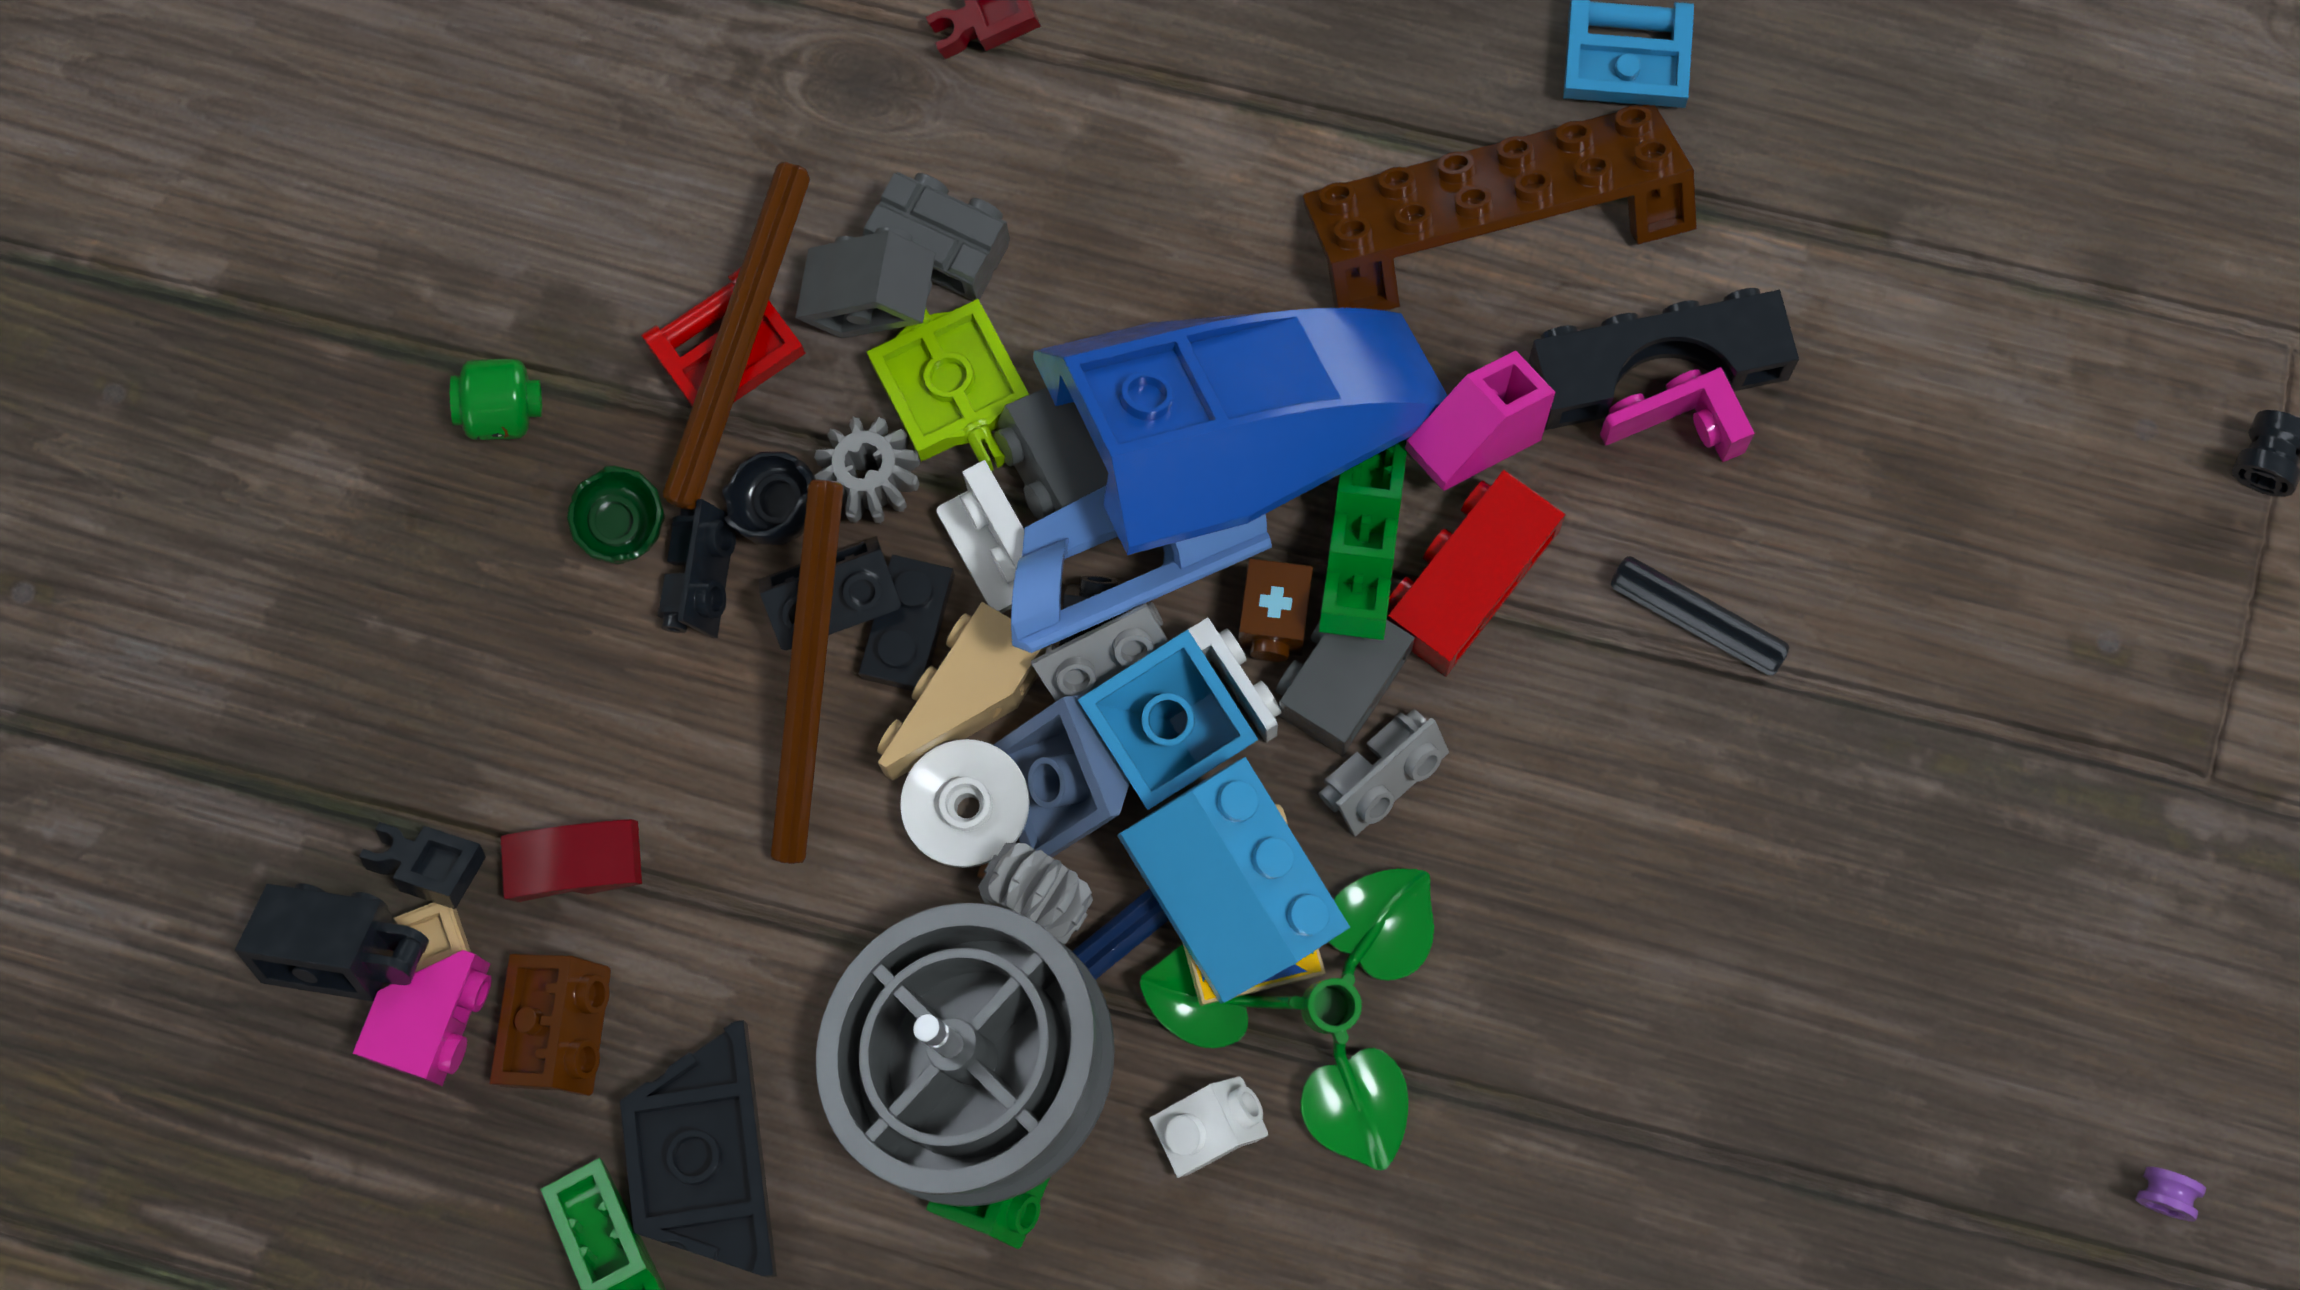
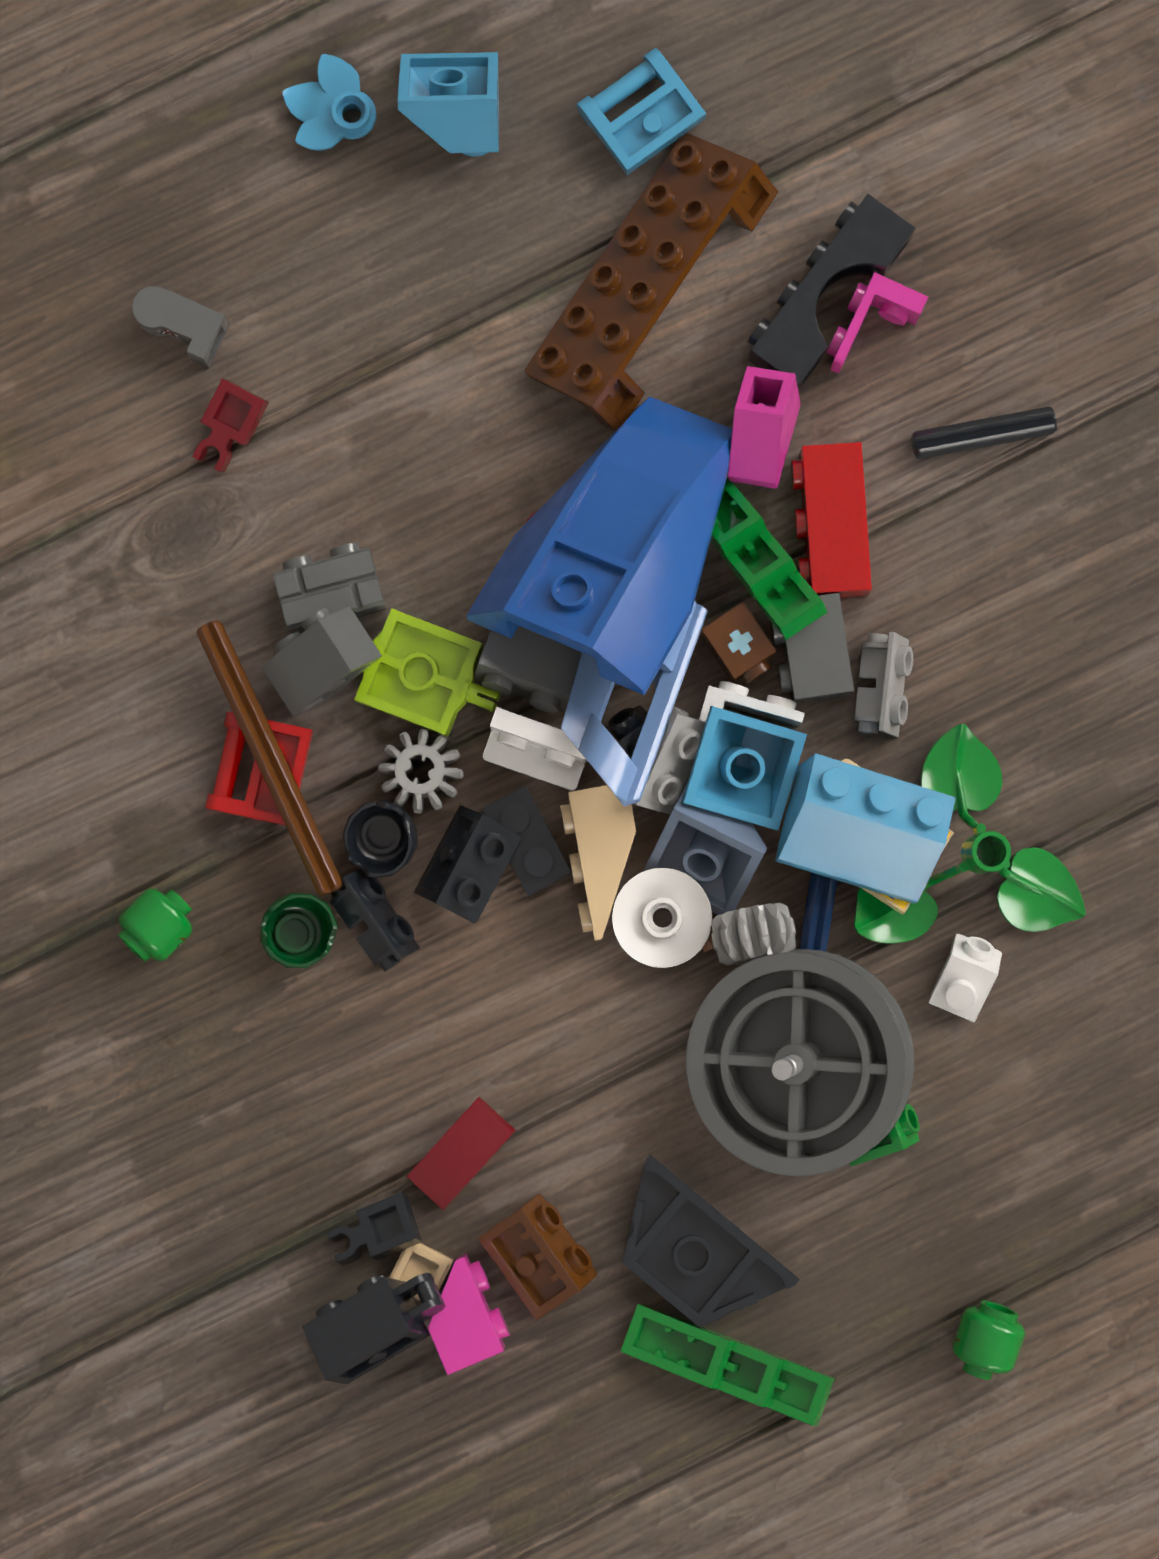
camera: 45 degrees left, 10 degrees up
reddish brown axle [771,479,843,864] -> none

